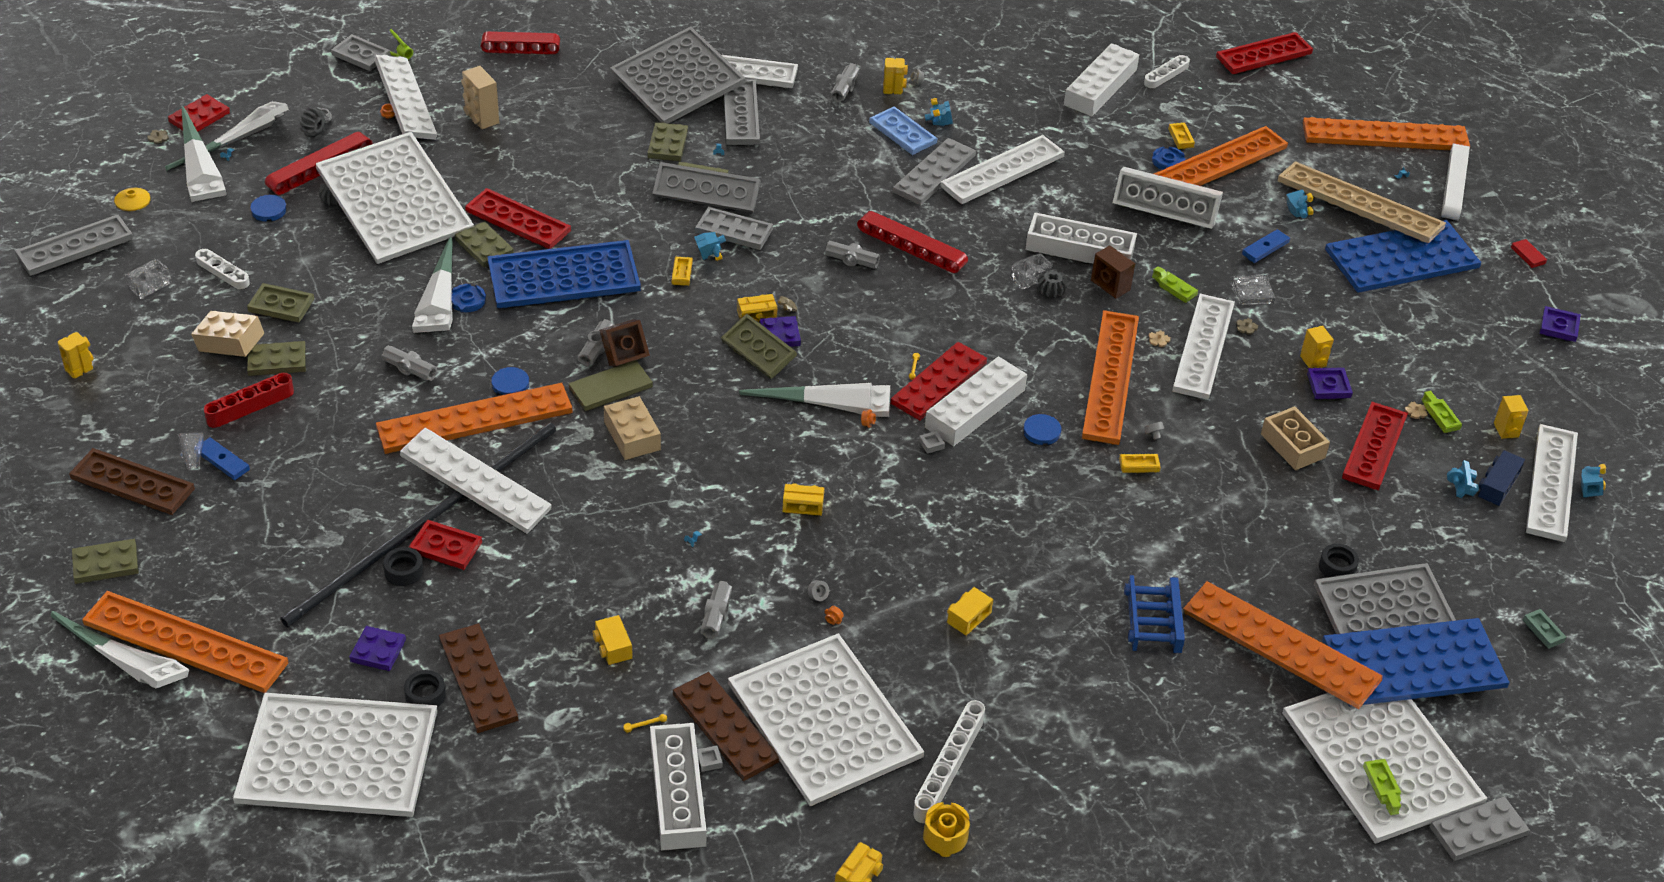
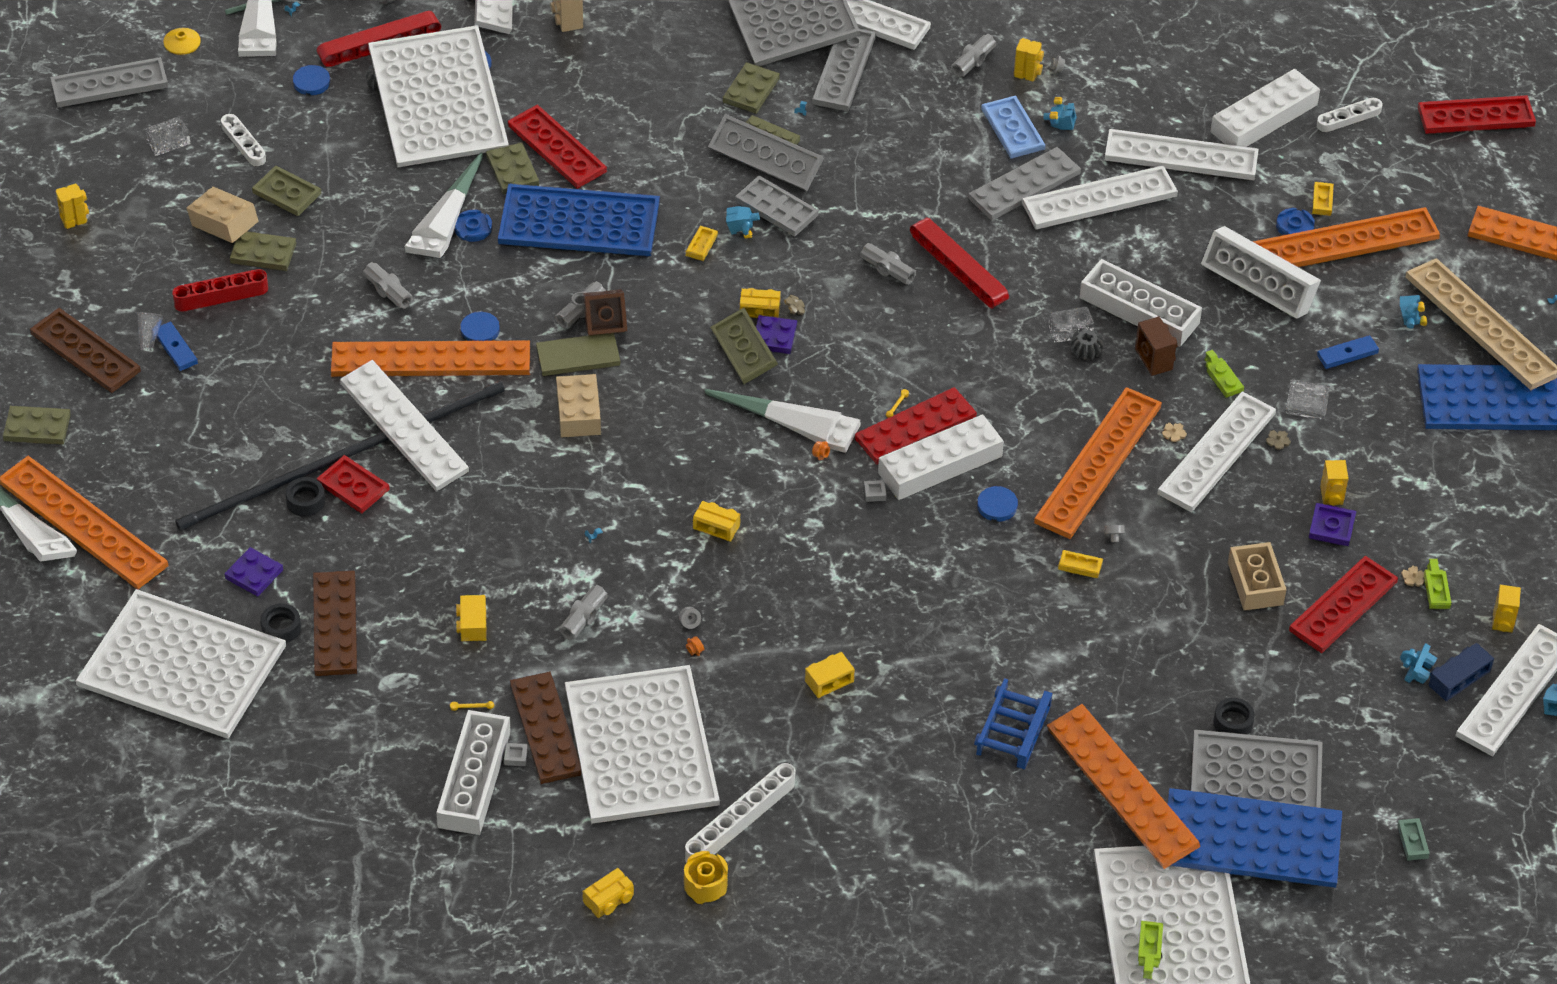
camera: 20 degrees right, 5 degrees up
none -> white plate [1105,129,1259,180]

